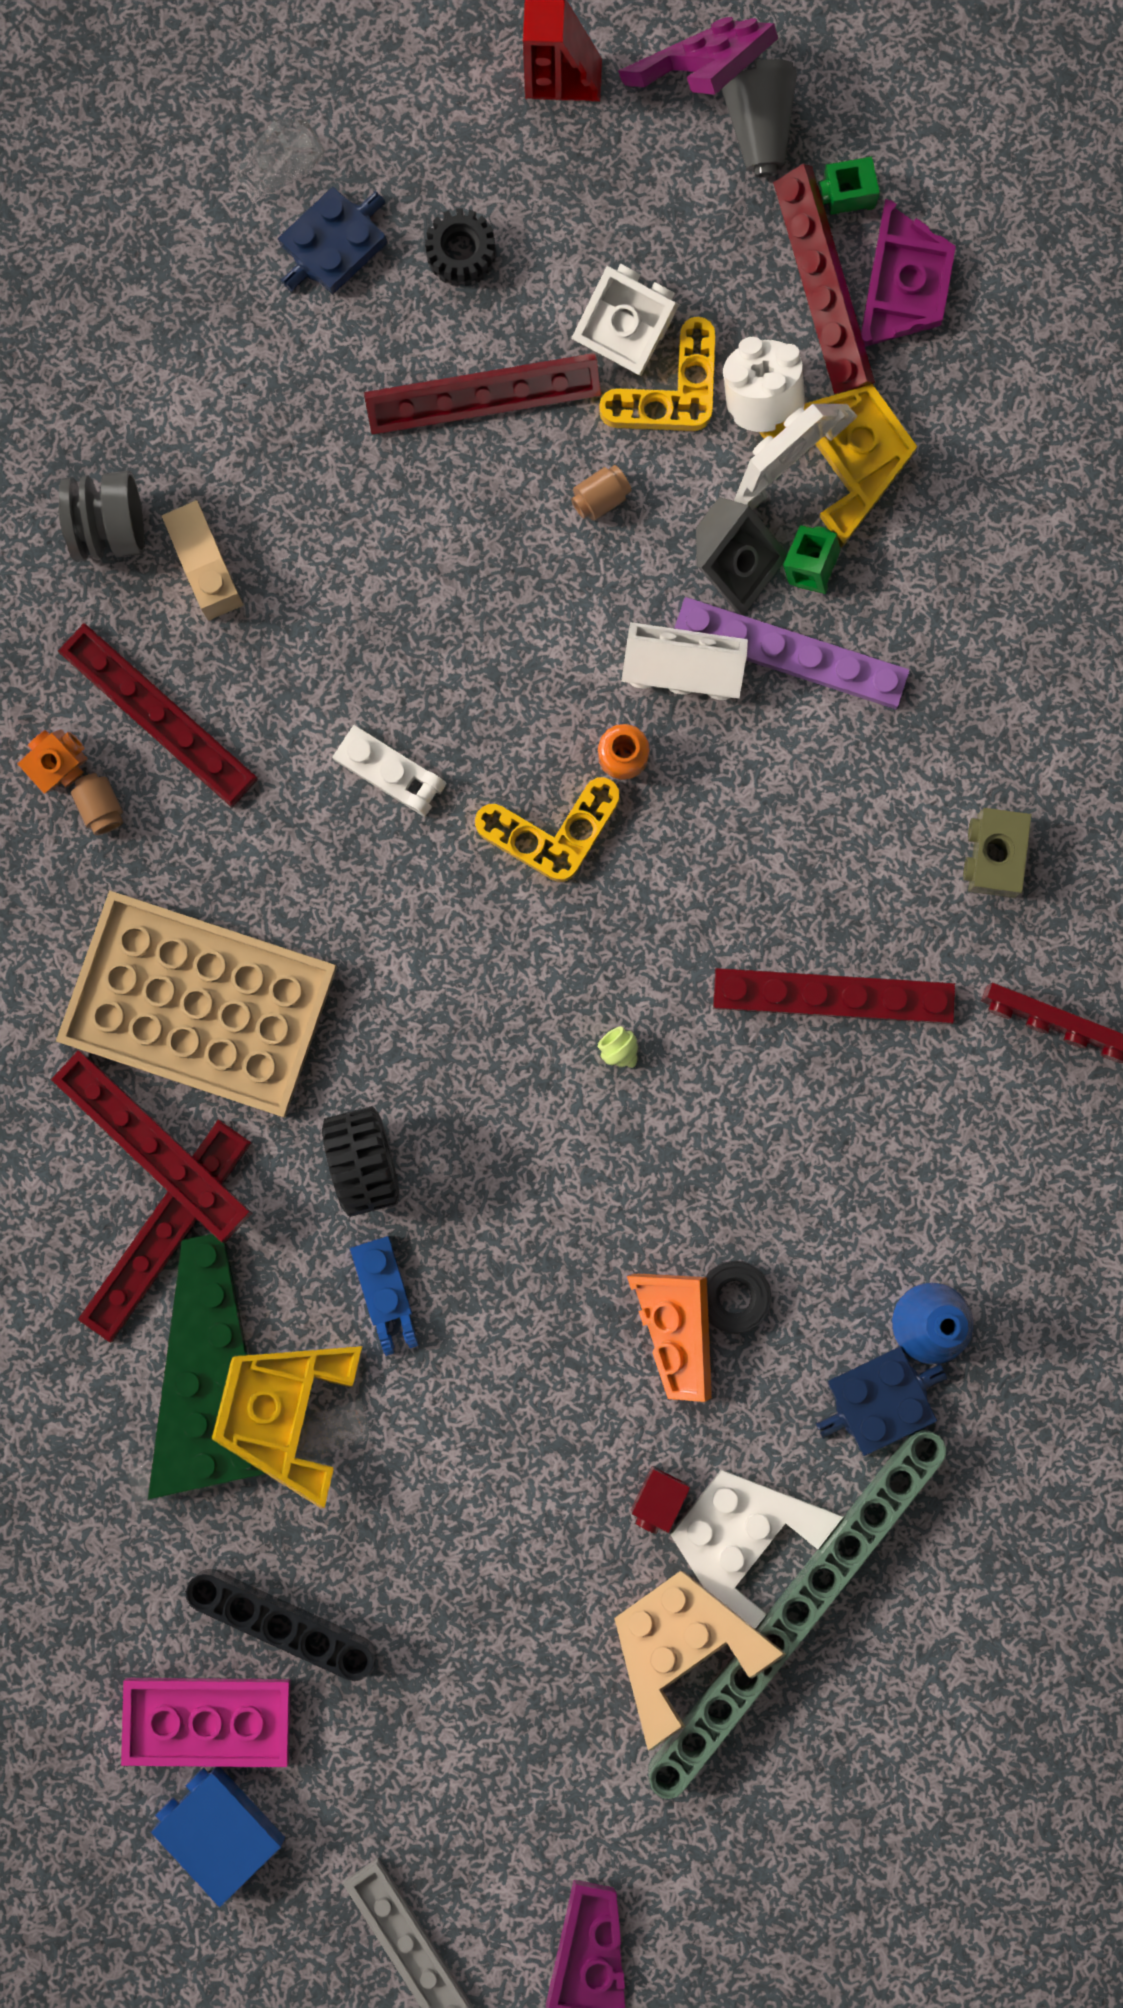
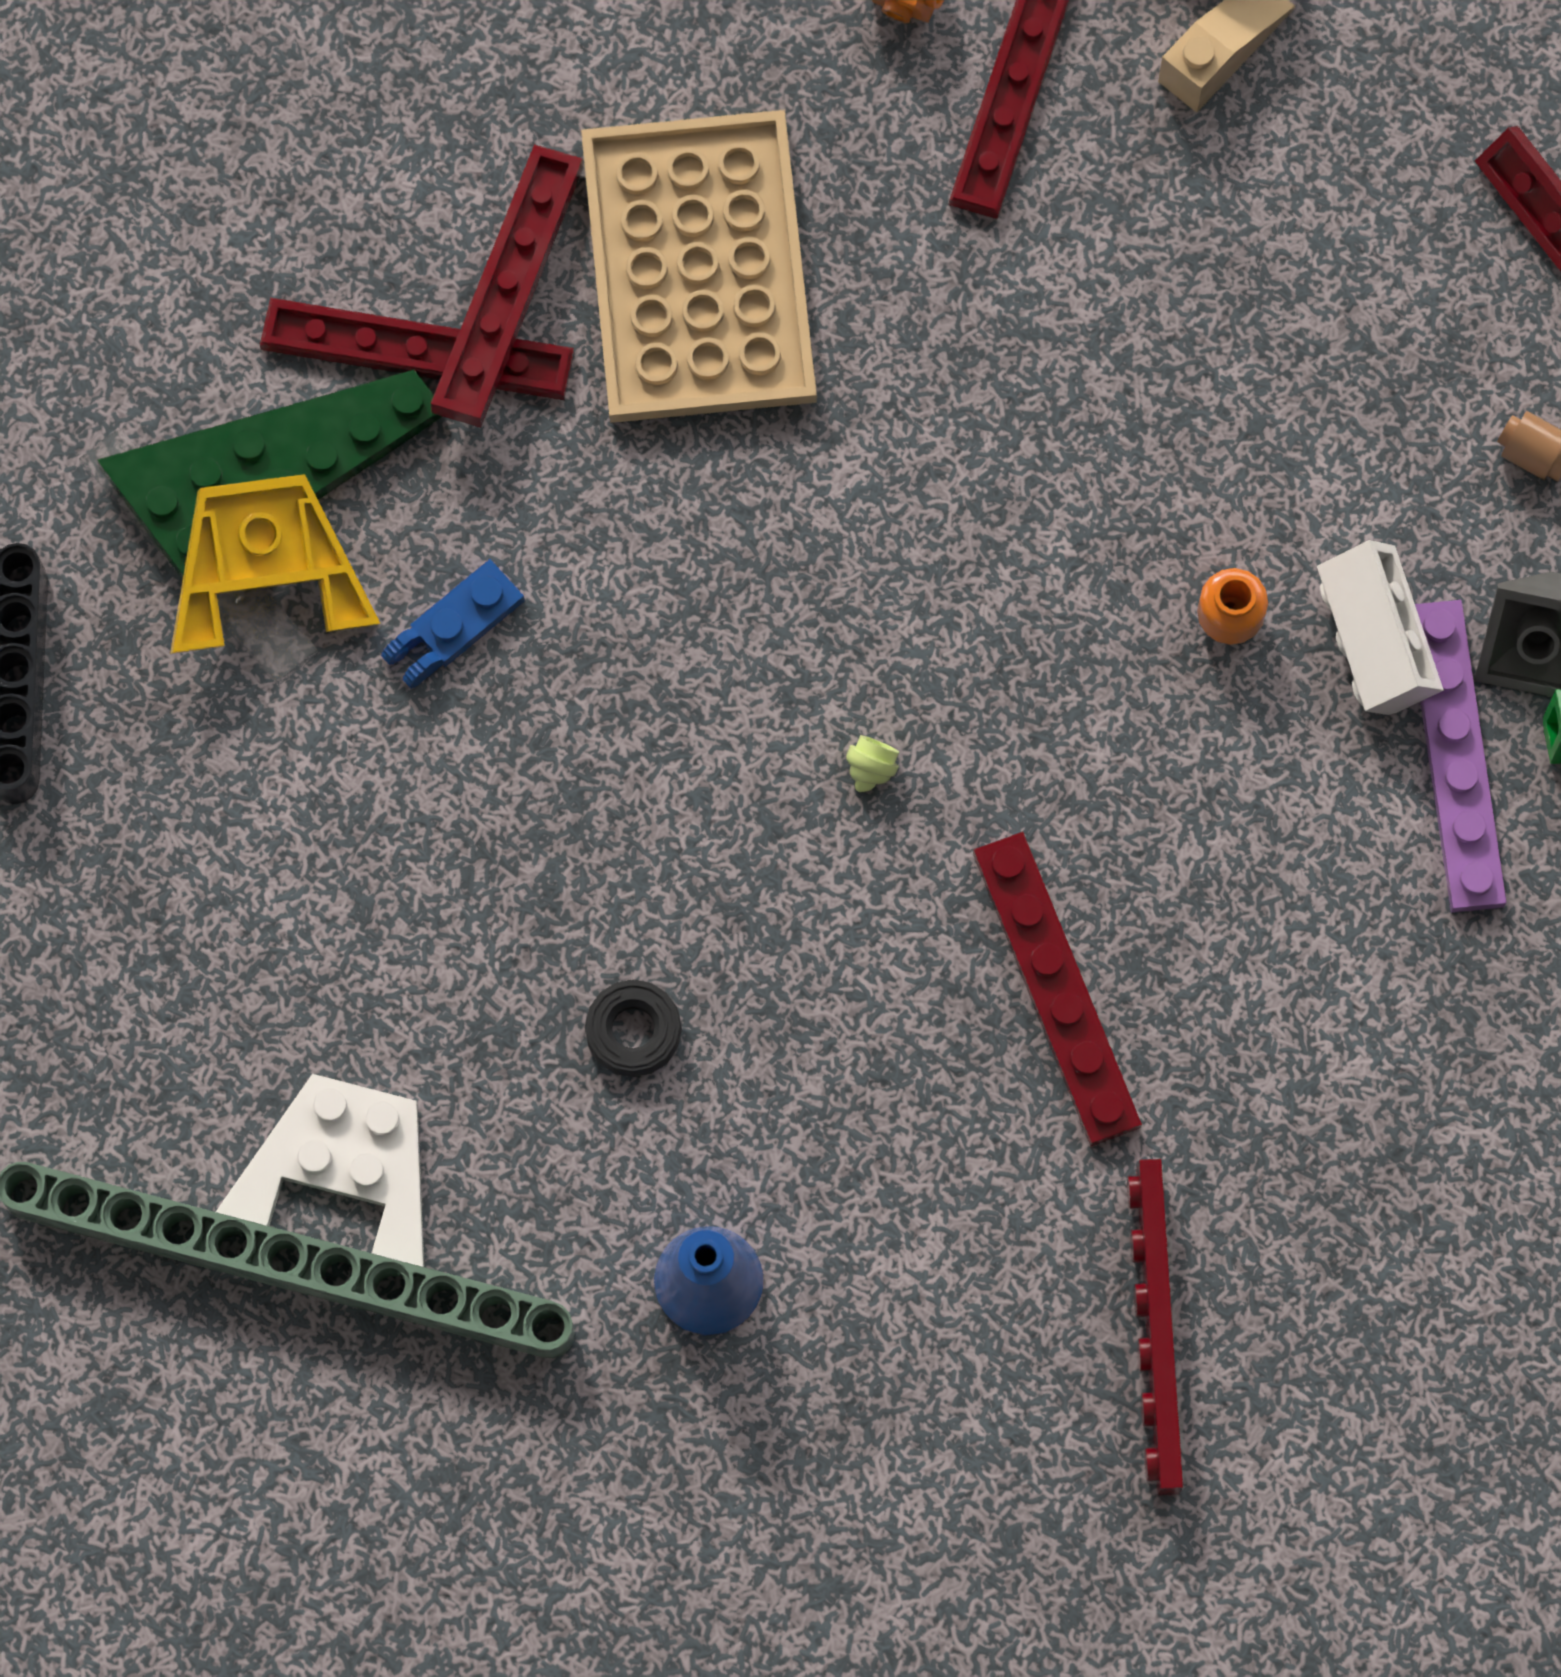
camera: 65 degrees right, 10 degrees down
medium nougat brick [71,773,123,835] -> none
black tyre [322,1106,400,1217] -> none
white plate [332,725,447,817] -> none
yellow beam [475,777,619,882] -> none
tan wing [614,1571,786,1750] -> none
orange wing [627,1274,712,1402] -> none
dark red brick [631,1466,690,1534] -> none
dark blue plate [815,1346,947,1456] -> none
olive brick [963,808,1032,898] -> none

